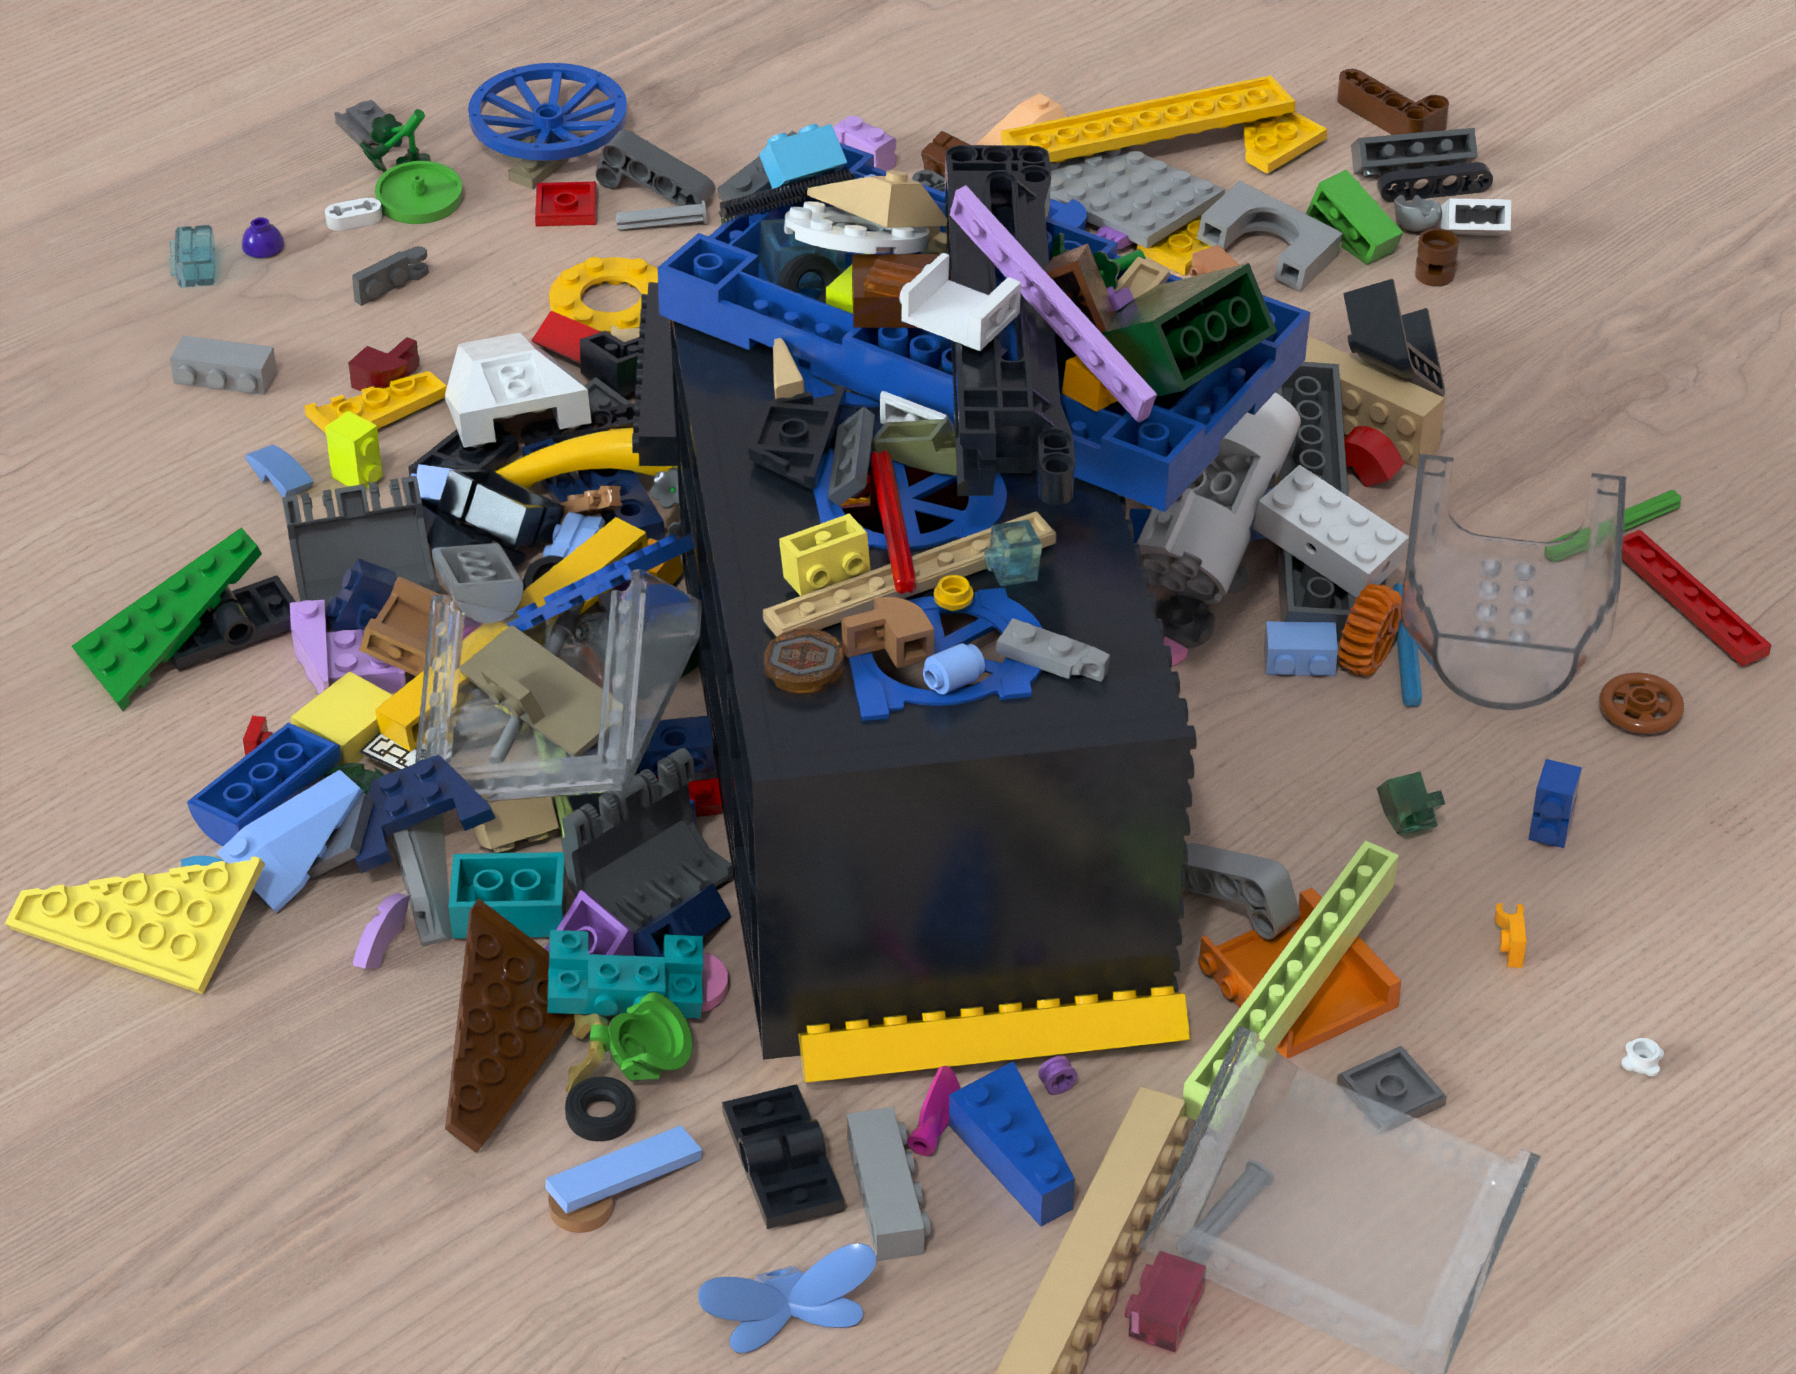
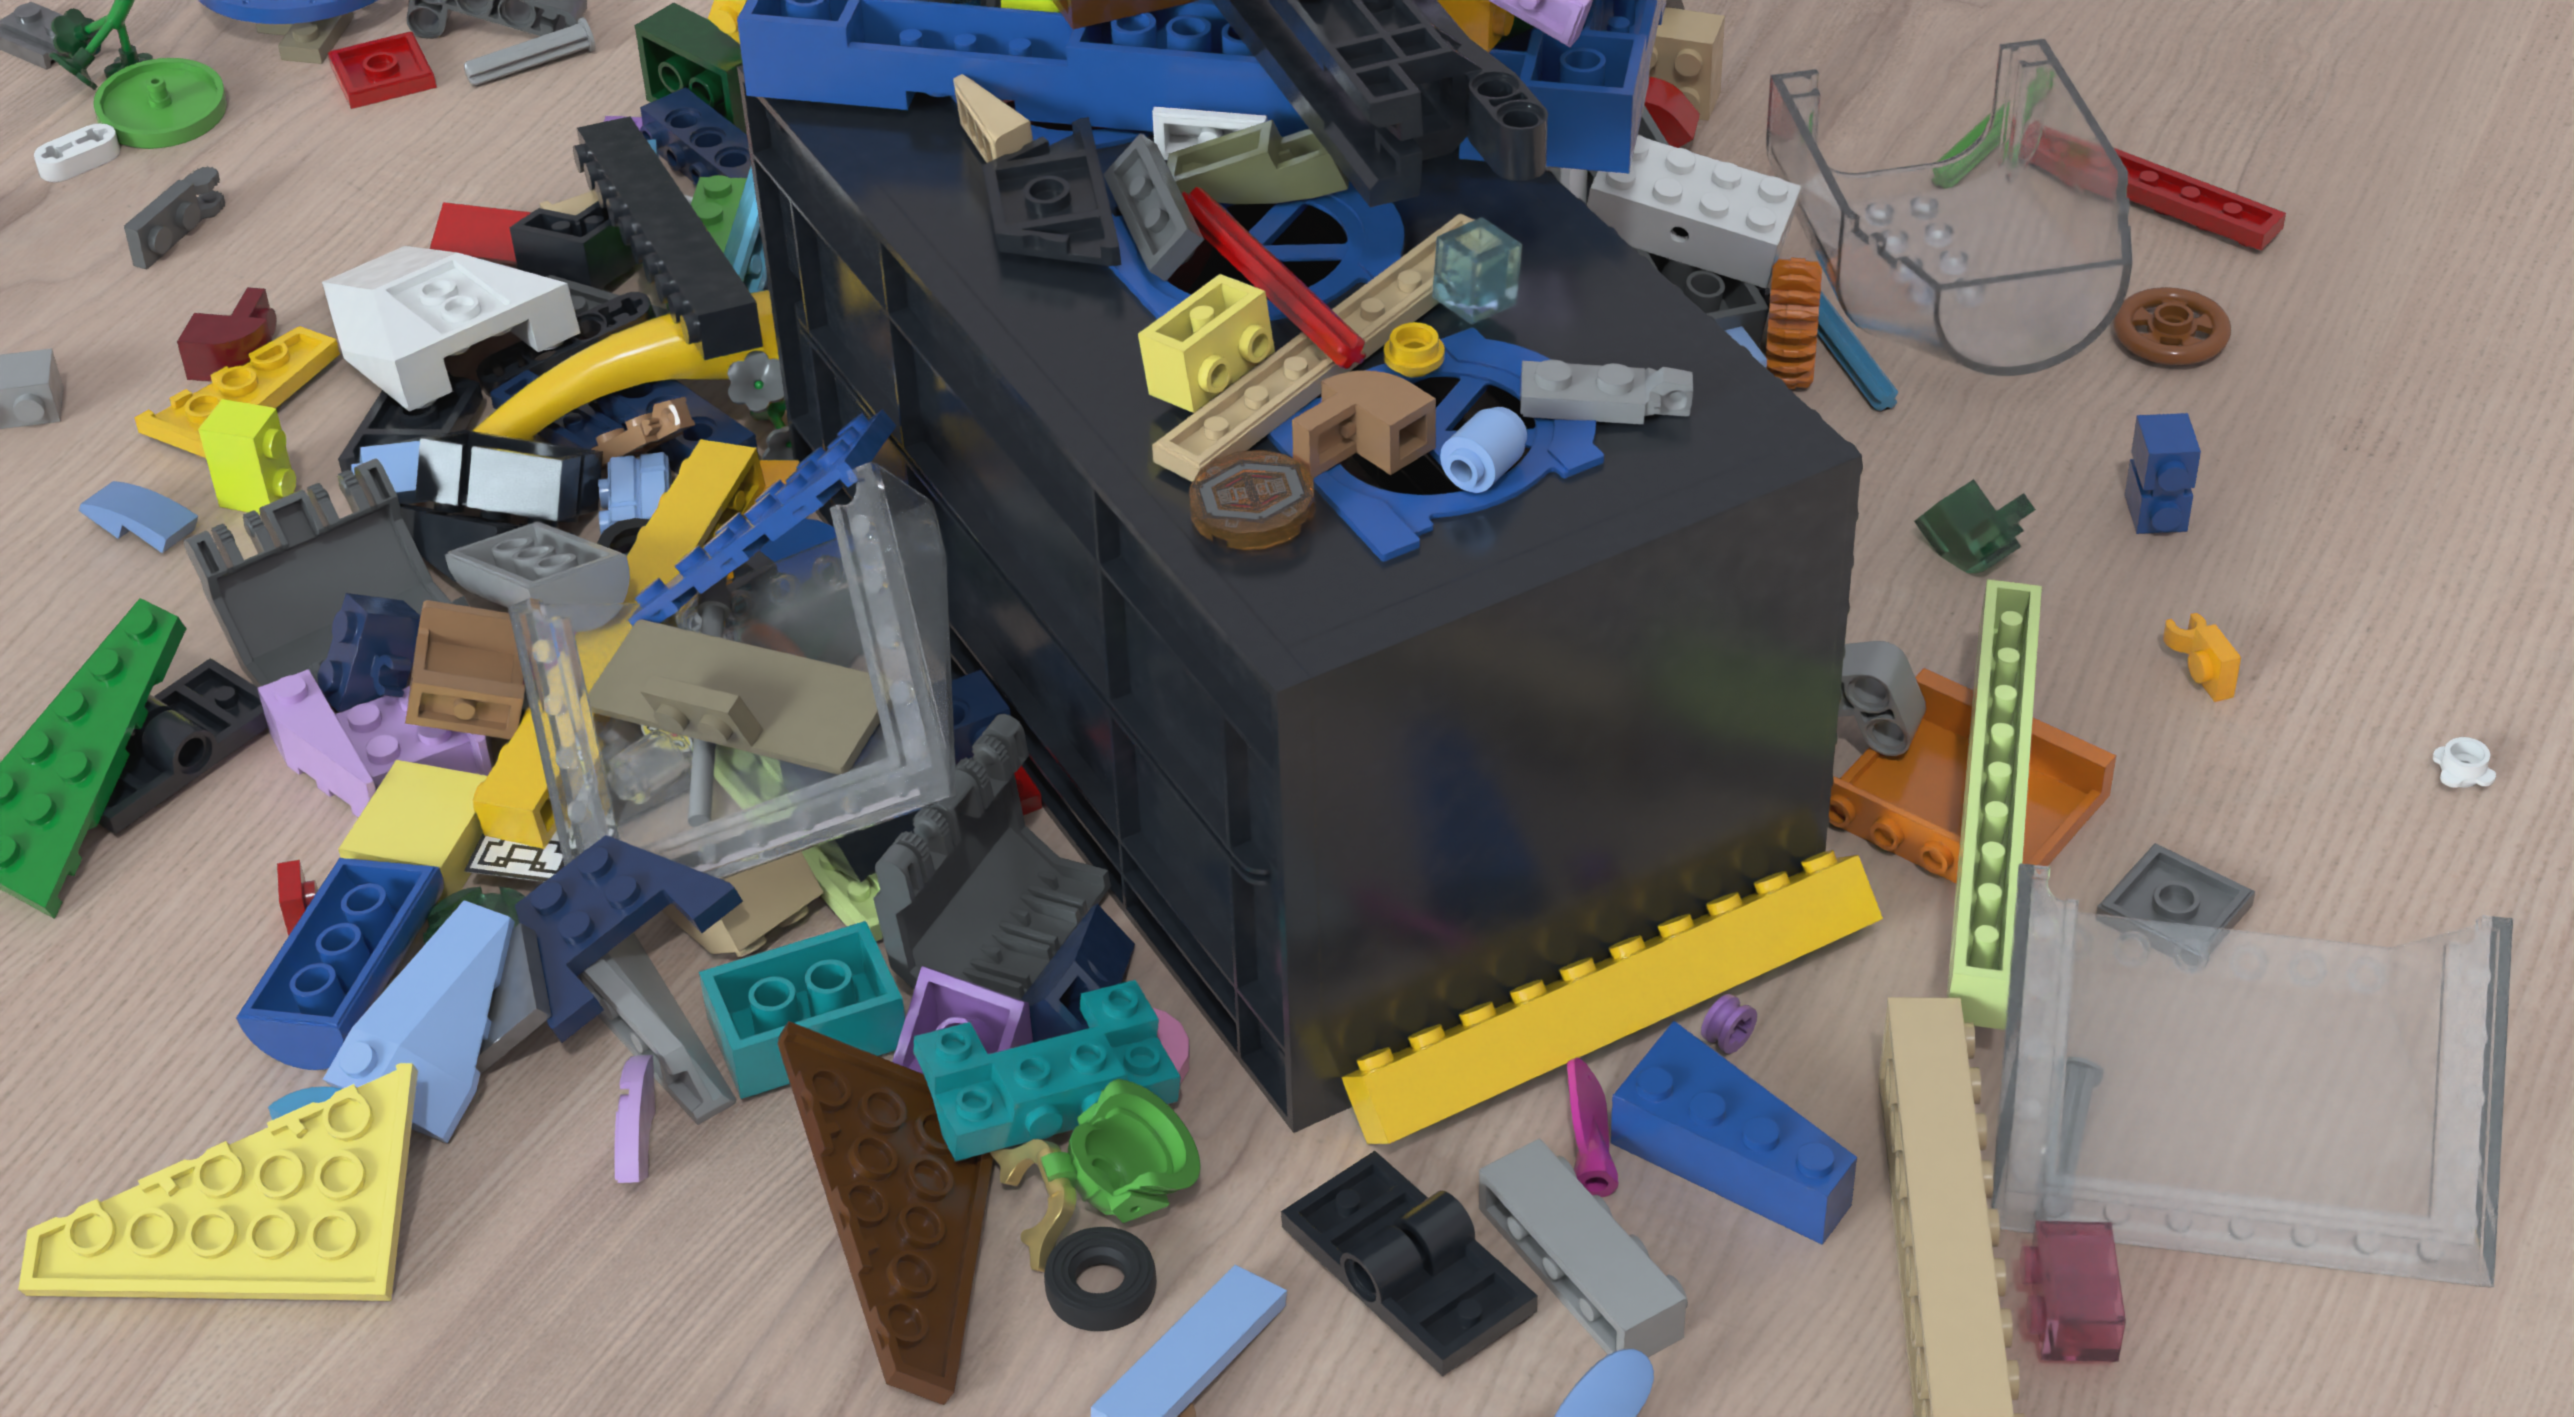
camera: 20 degrees left, 0 degrees up
yellow plate [549,257,658,334] -> none

